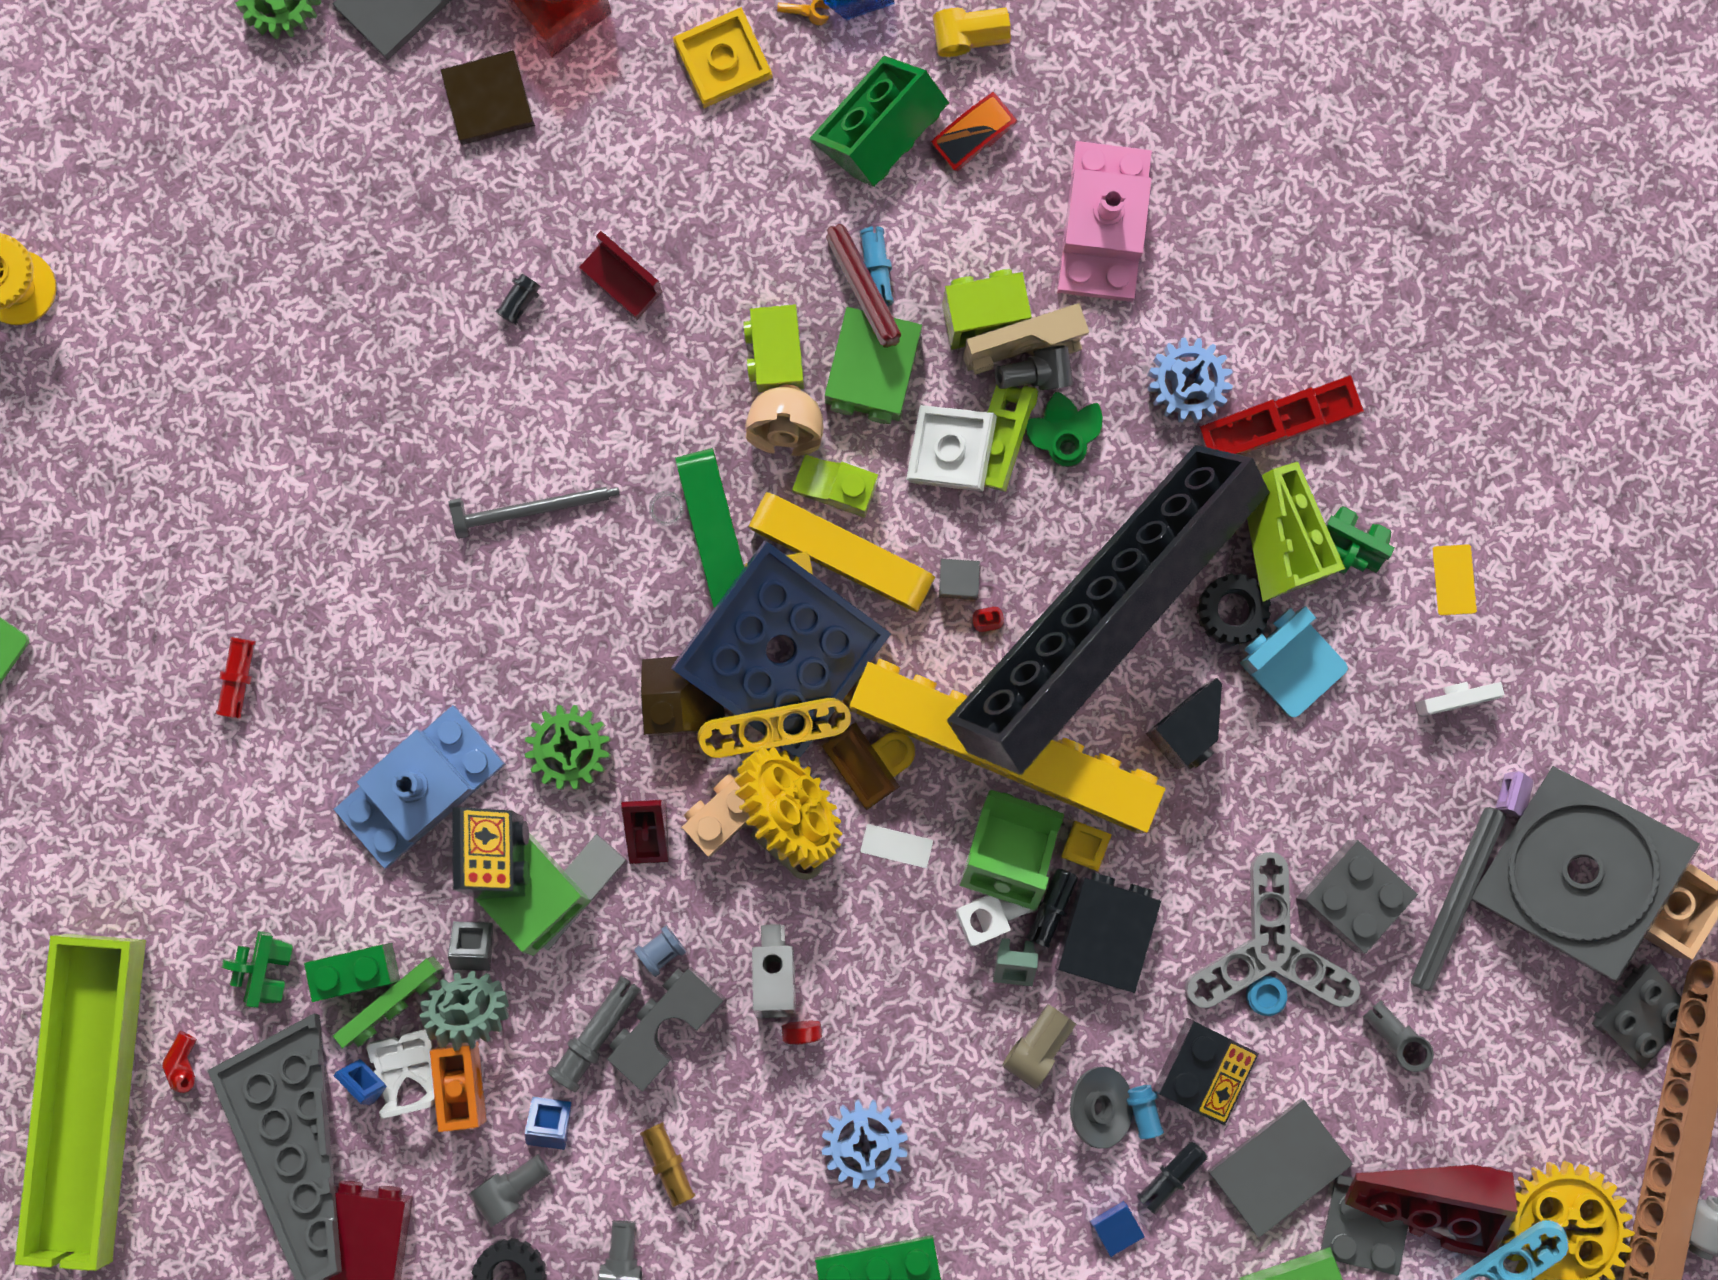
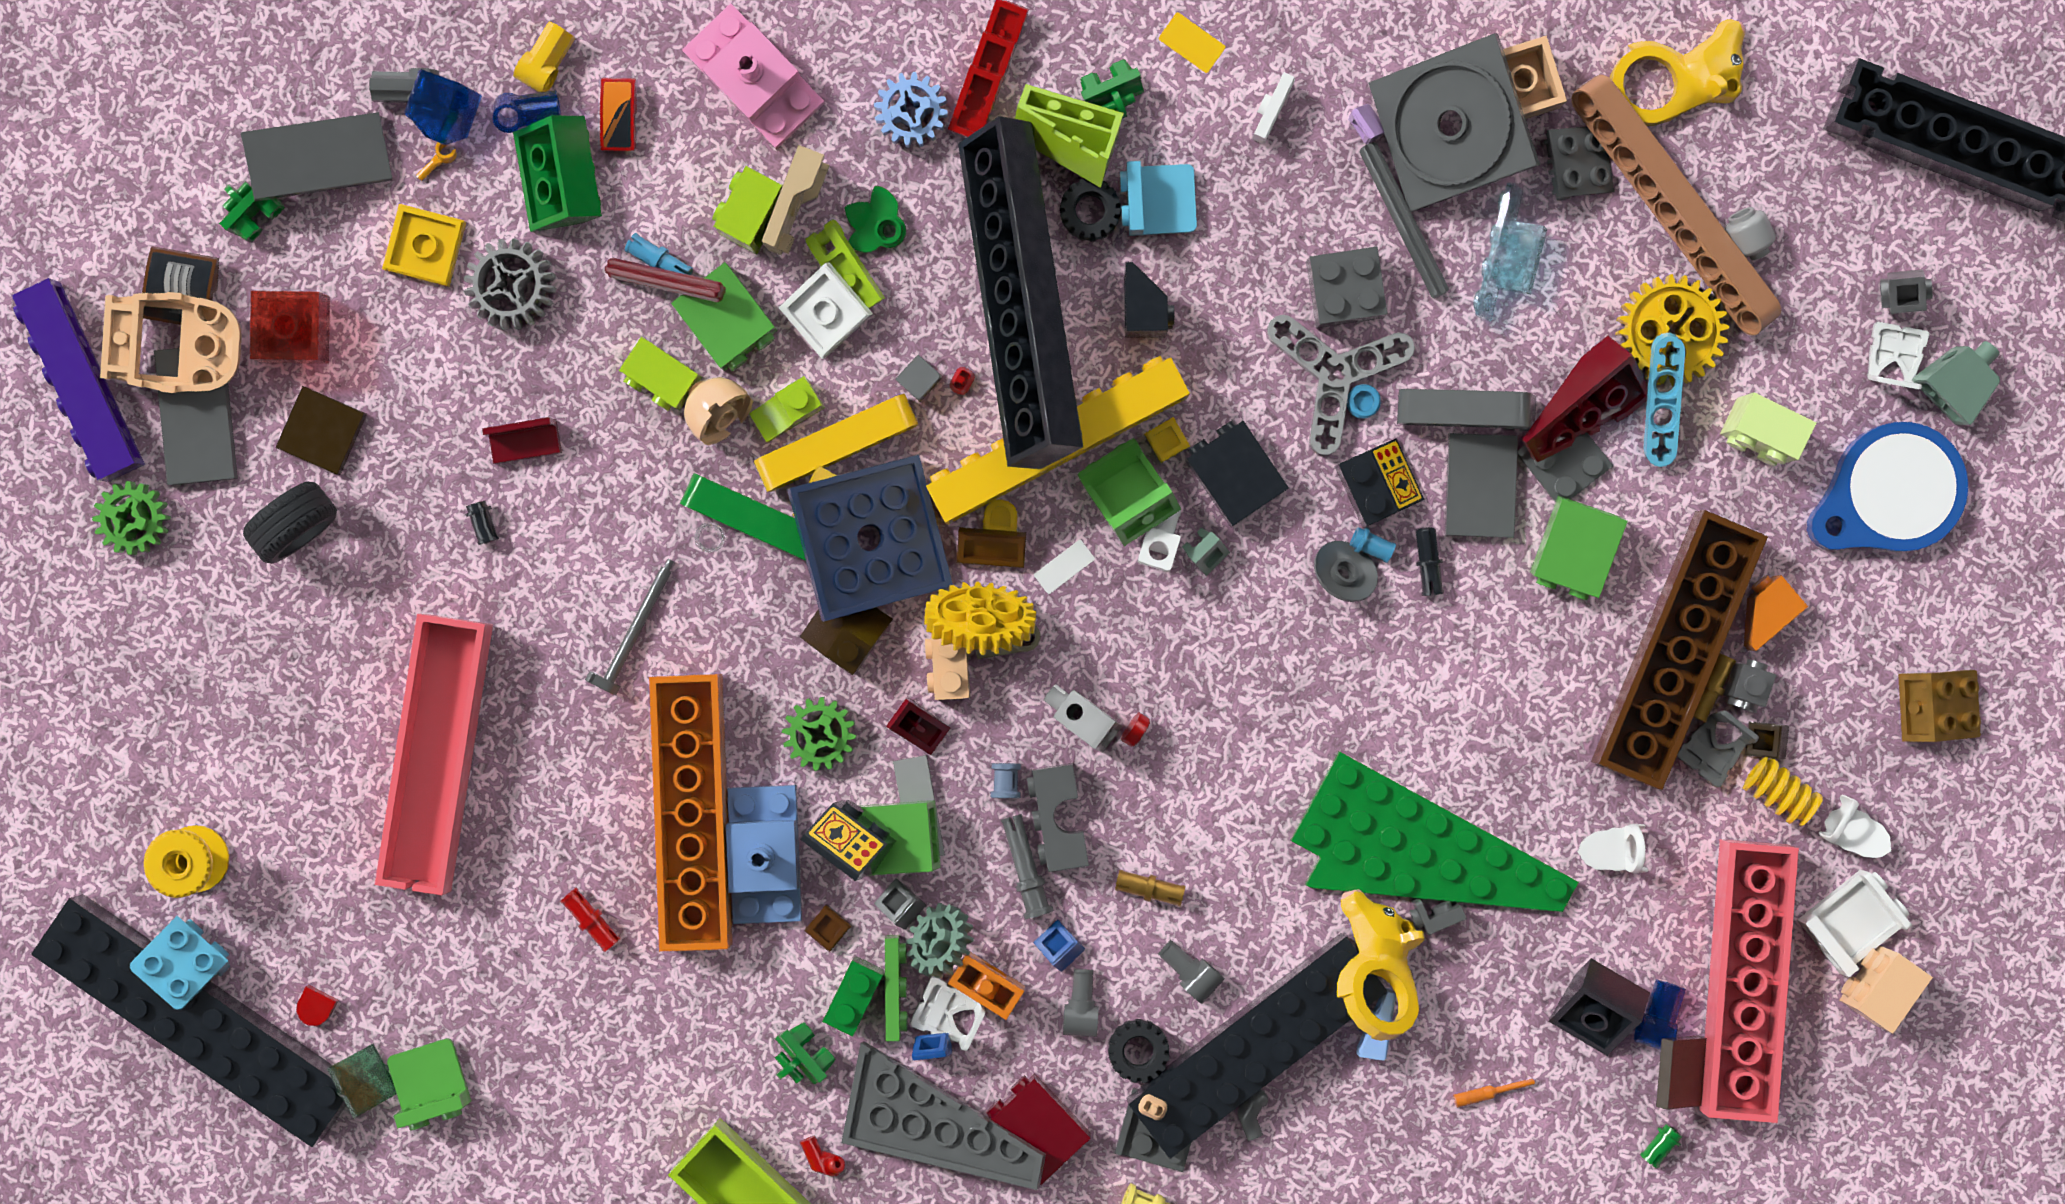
camera: 55 degrees left, 5 degrees up
yellow beam [697,698,851,758] -> none
light blue gear [822,1099,908,1189] -> none
dark grey pin [995,345,1073,390] -> none
dark tan piece [1002,1004,1077,1089] -> none
black axle [1026,868,1078,948] -> none
blue slope [1090,1201,1145,1257] -> none
dark grey pin [1363,1000,1434,1072] -> none
none -> black tyre [243,481,337,564]
none -> coral piece [375,614,493,895]
none -> light grey gear [464,238,557,330]
none -> clear blue piece [492,90,562,133]
none -> orange brick [649,674,733,952]
none -> reddish brown tile [804,904,852,952]
none -> dark grey beam [1397,389,1537,431]
none -> clear light blue bracket [1473,182,1547,322]

